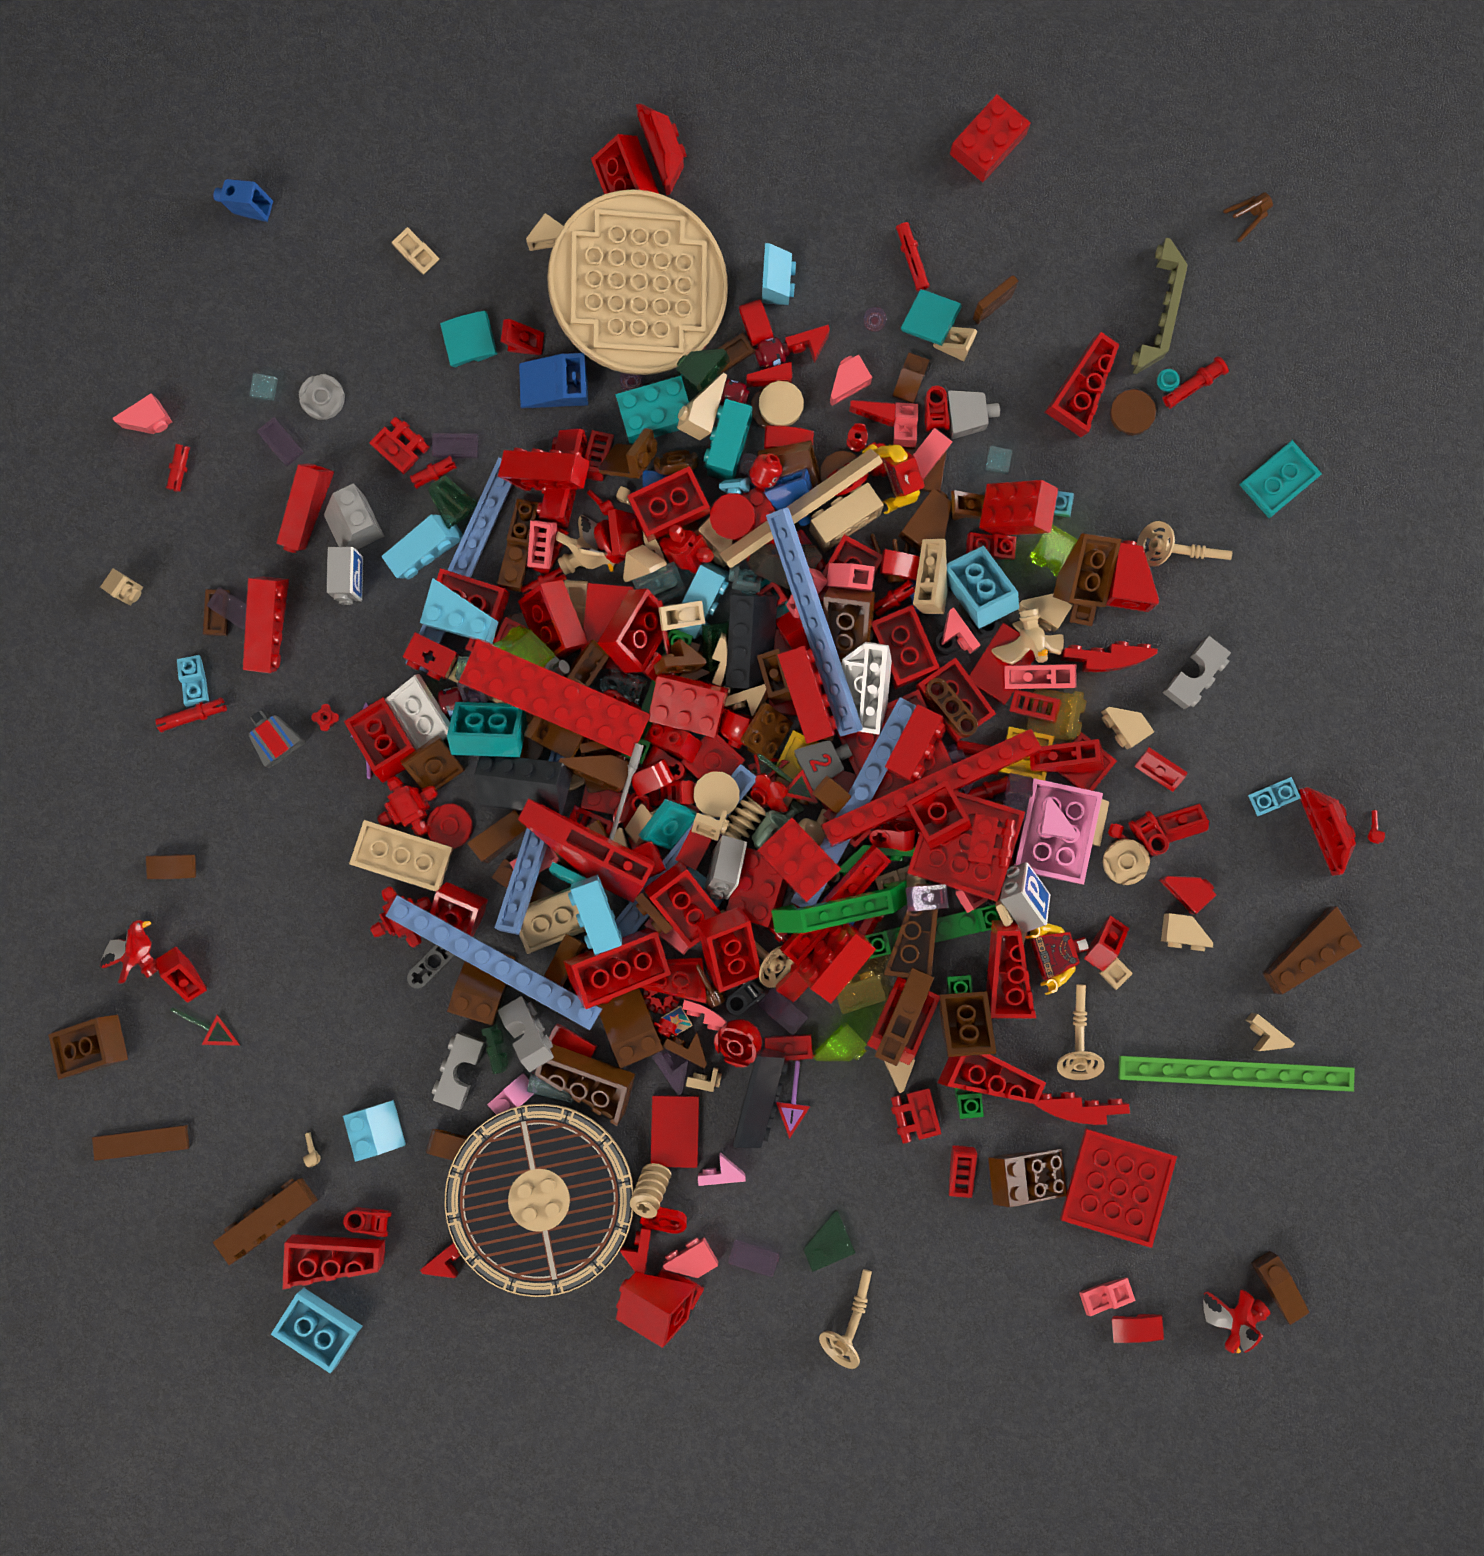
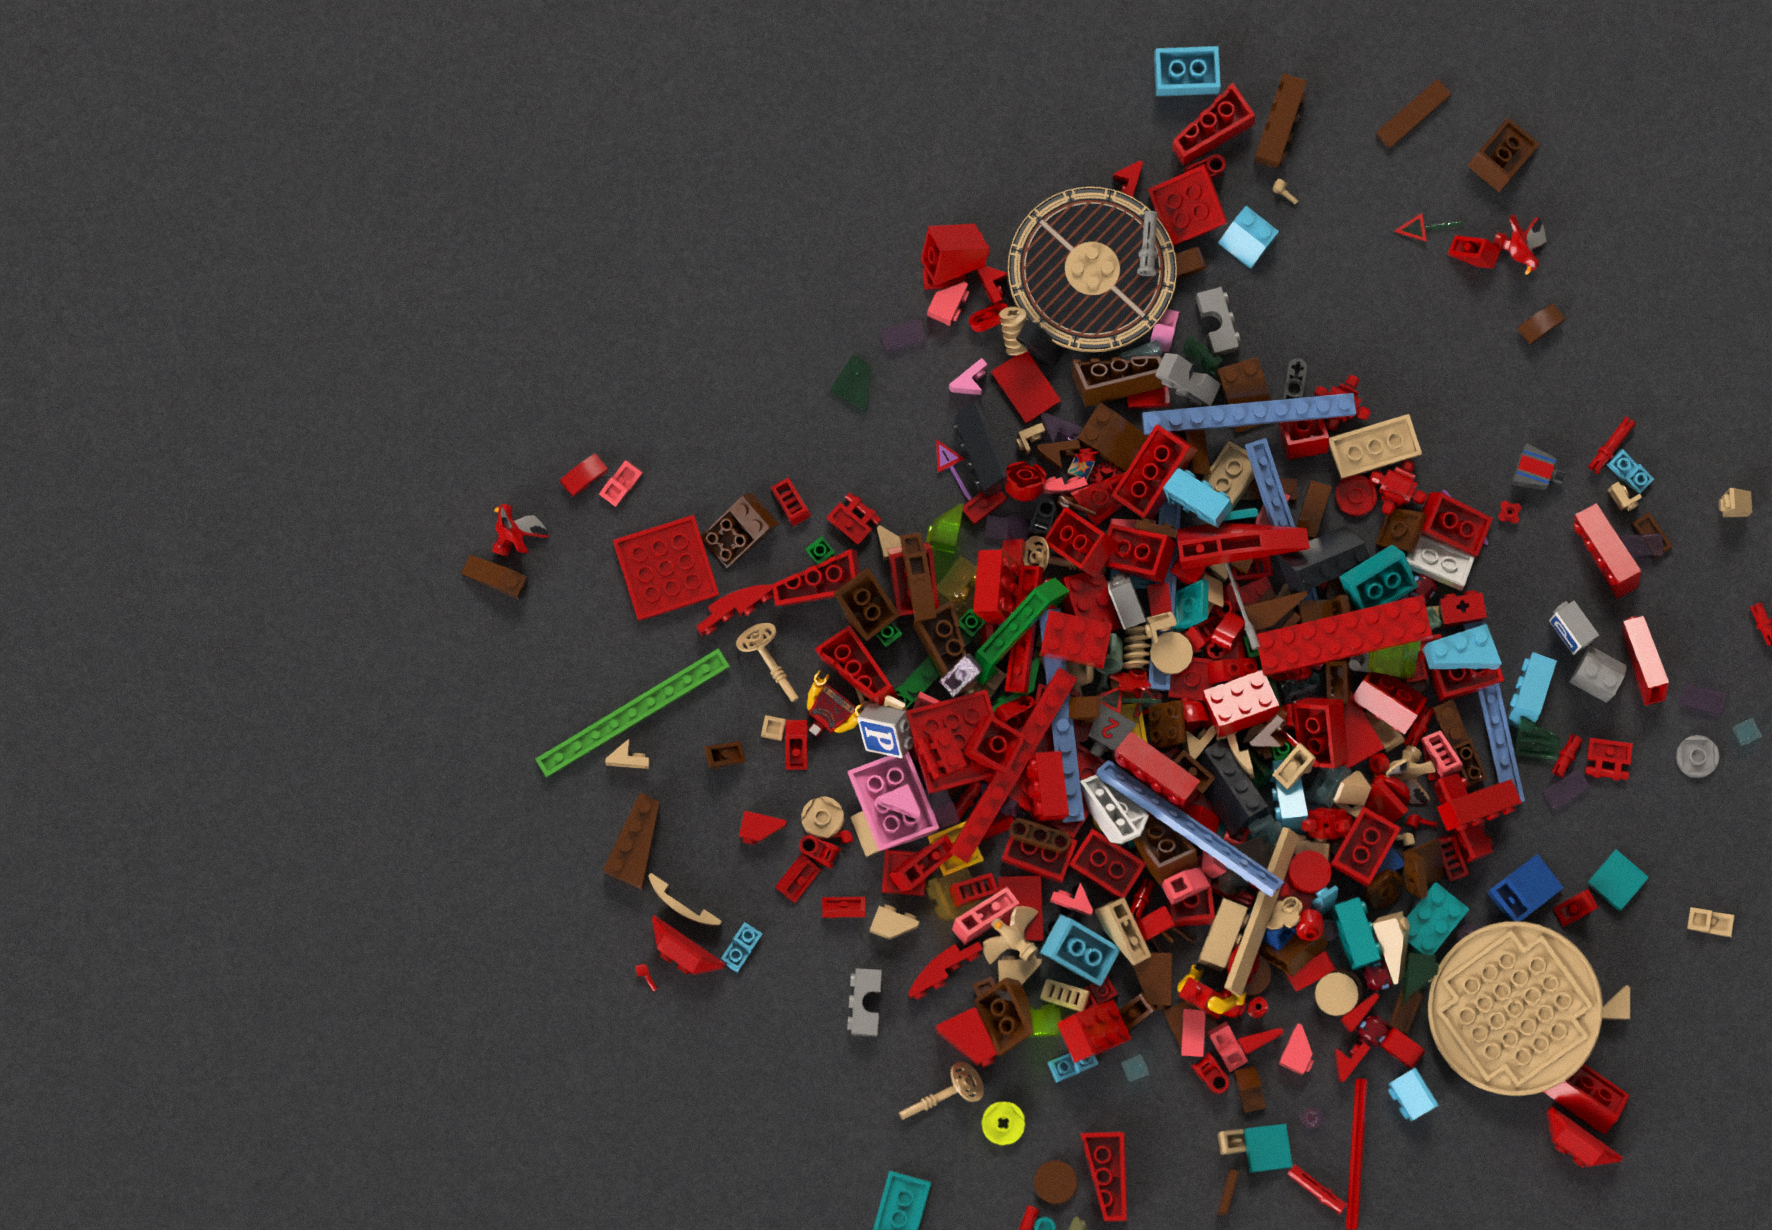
camera: 140 degrees right, 5 degrees down
tan dish [819,1269,872,1369] -> none
light grey torso [947,391,1000,439] -> none
tan slope [1161,913,1213,951] -> none
none -> tan slope [648,873,722,927]
none -> reddish brown slope [704,741,746,770]
none -> neon yellow plate [981,1102,1025,1146]
none -> black beam [1016,320,1064,368]
none -> tan slope [1040,979,1090,1012]
none -> light grey pin [1137,211,1158,276]
none -> red plate [1147,165,1228,247]
none -> tan plate [1267,897,1303,930]
none -> red axle [1346,1078,1368,1230]
none -> red tile [1369,753,1390,775]
none -> tan bracket [1608,482,1642,512]

